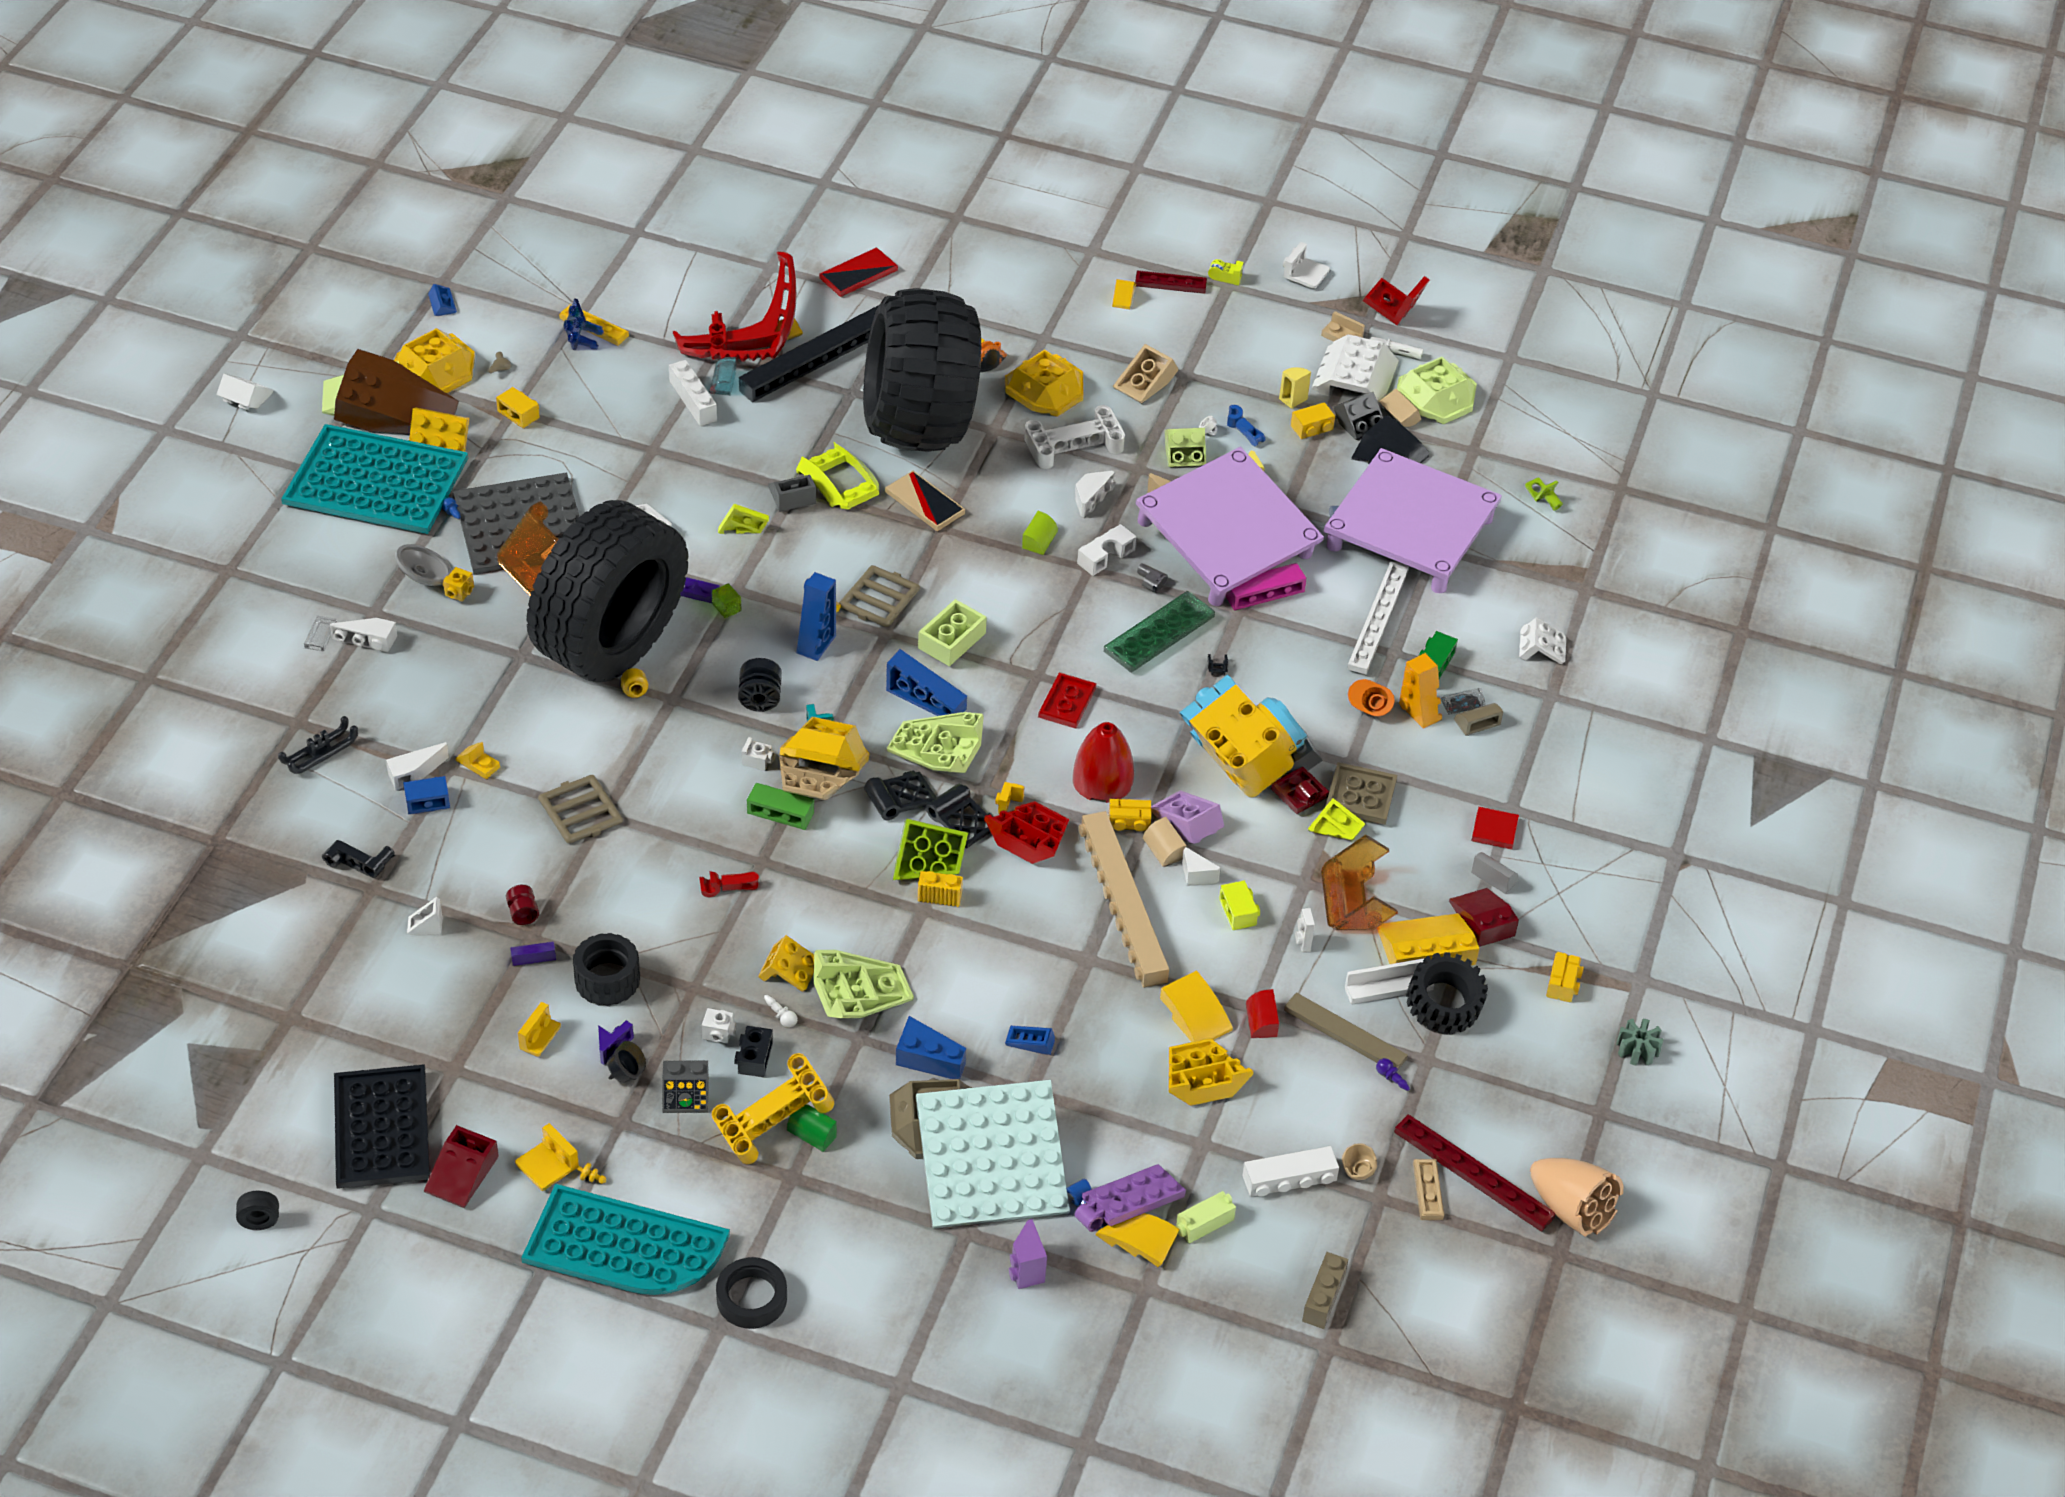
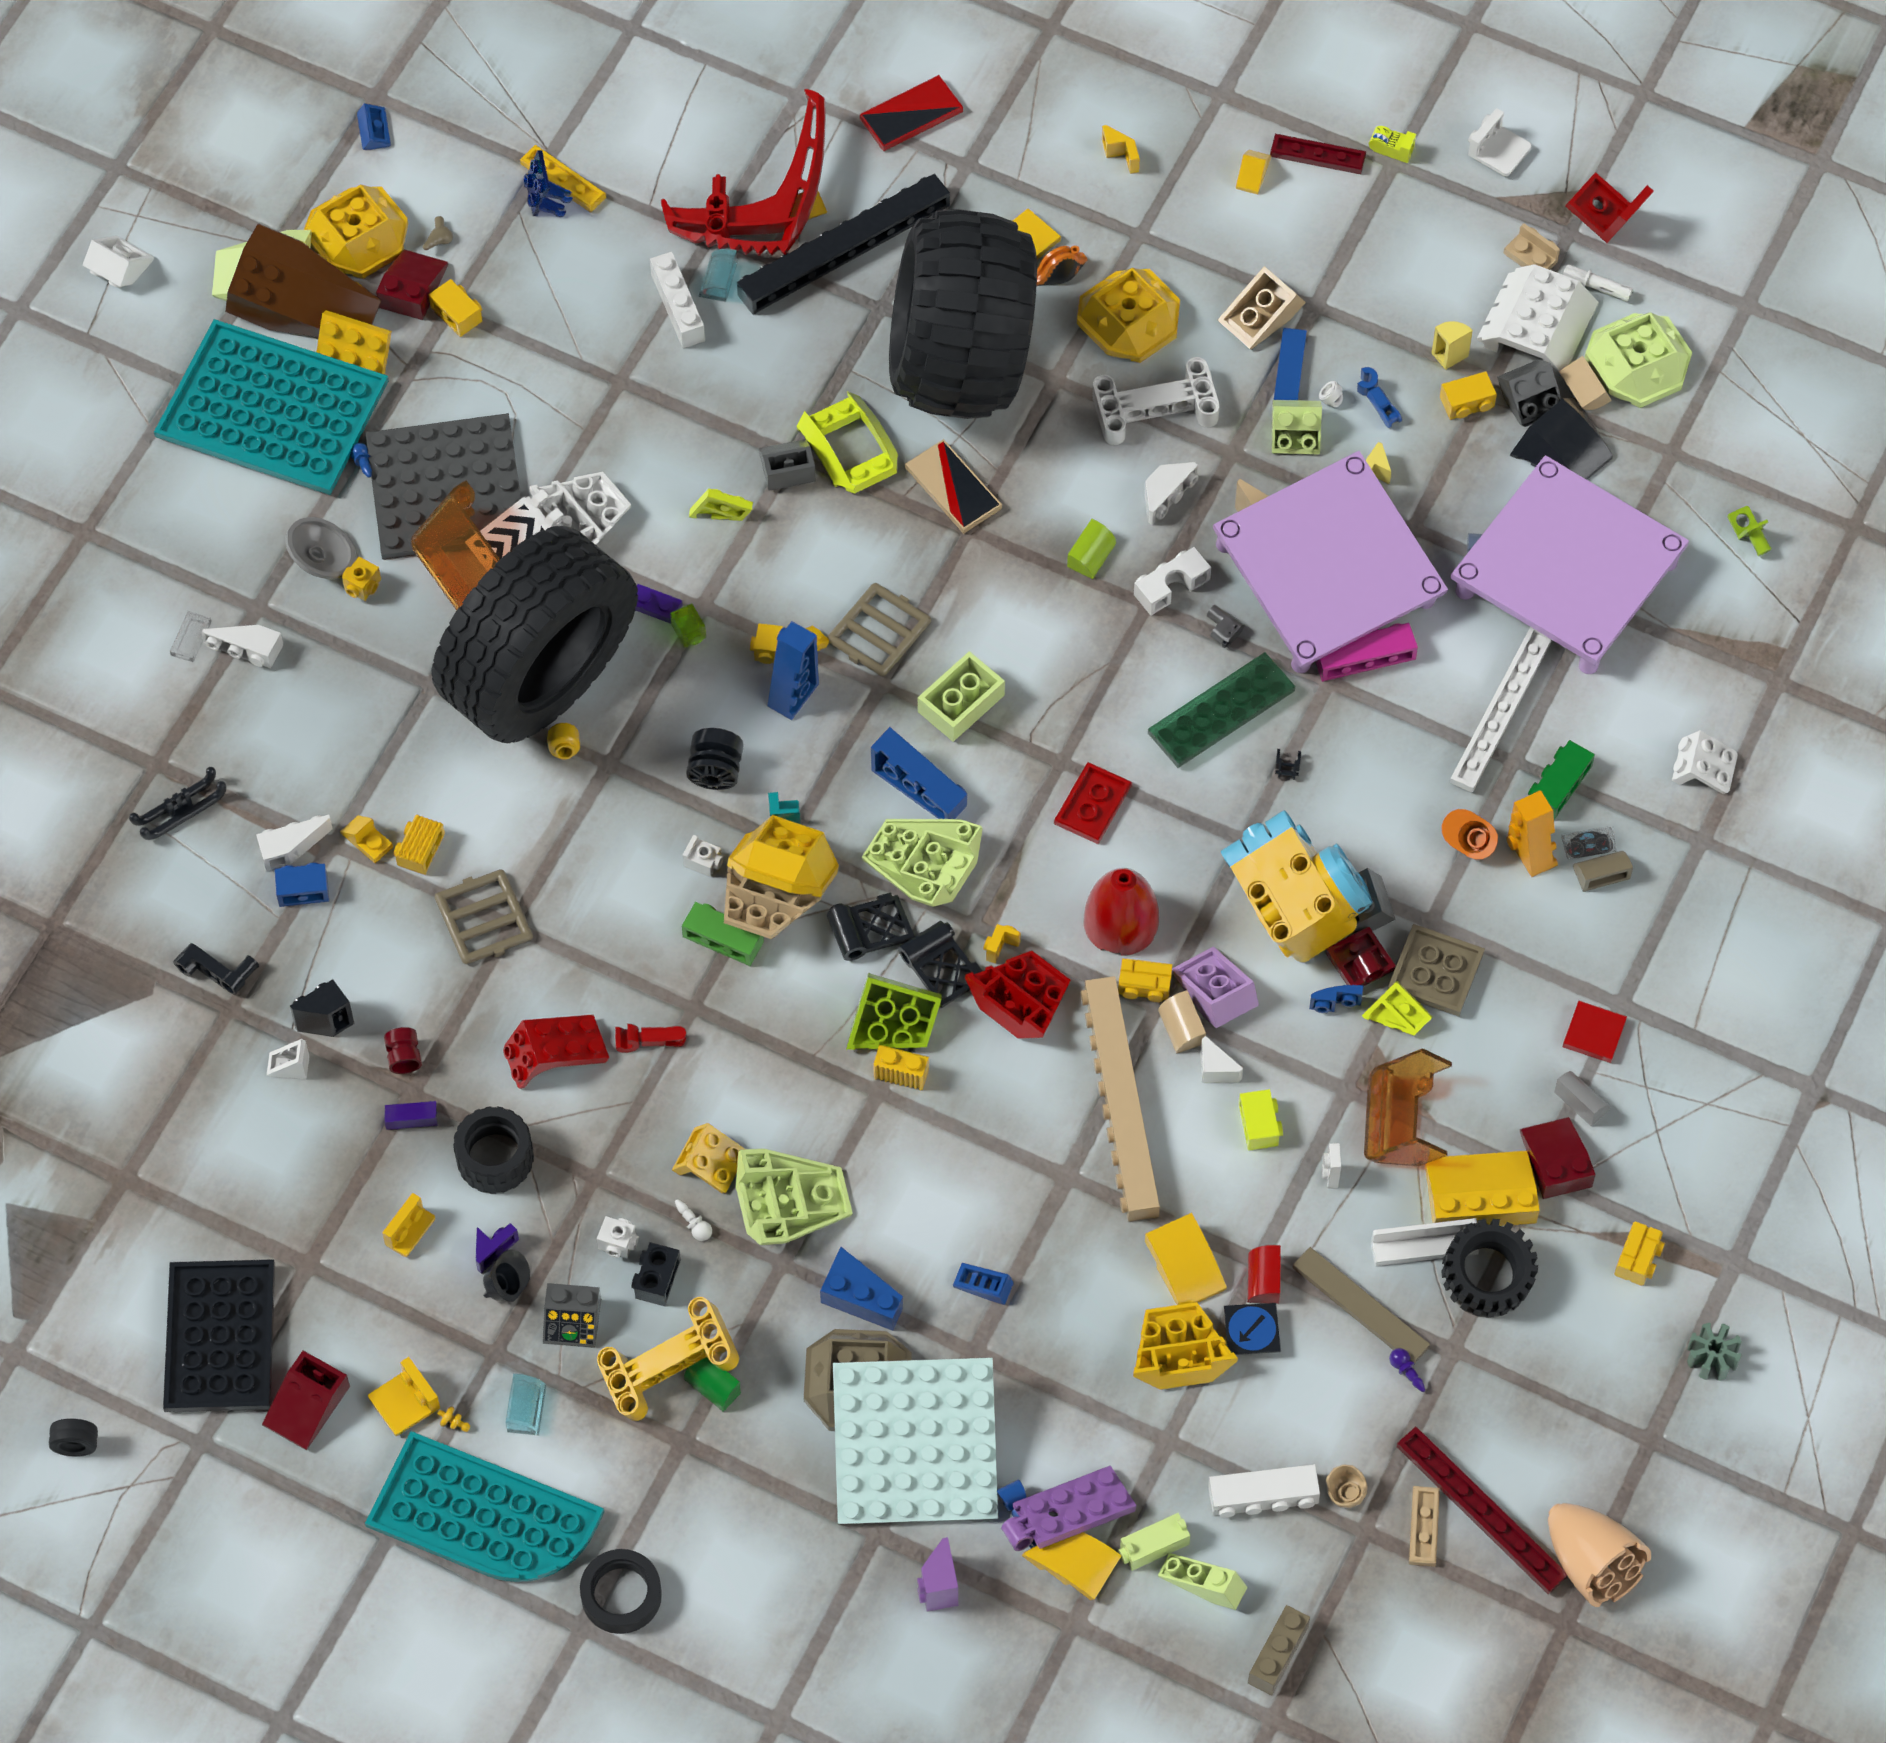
camera: 10 degrees right, 15 degrees up
none -> black slope [290,979,355,1037]
none -> dark red slope [376,249,448,320]
none -> yellow brick [394,814,445,875]
none -> red bracket [503,1014,610,1089]
none -> clear light blue brick [505,1373,547,1436]
none -> yellow brick [750,623,783,664]
none -> yellow slope [1101,125,1140,174]
none -> yellowish green slope [1158,1553,1247,1610]
none -> piece [1224,1303,1281,1355]
none -> blue tile [1274,328,1307,400]
none -> blue slope [1309,985,1363,1013]

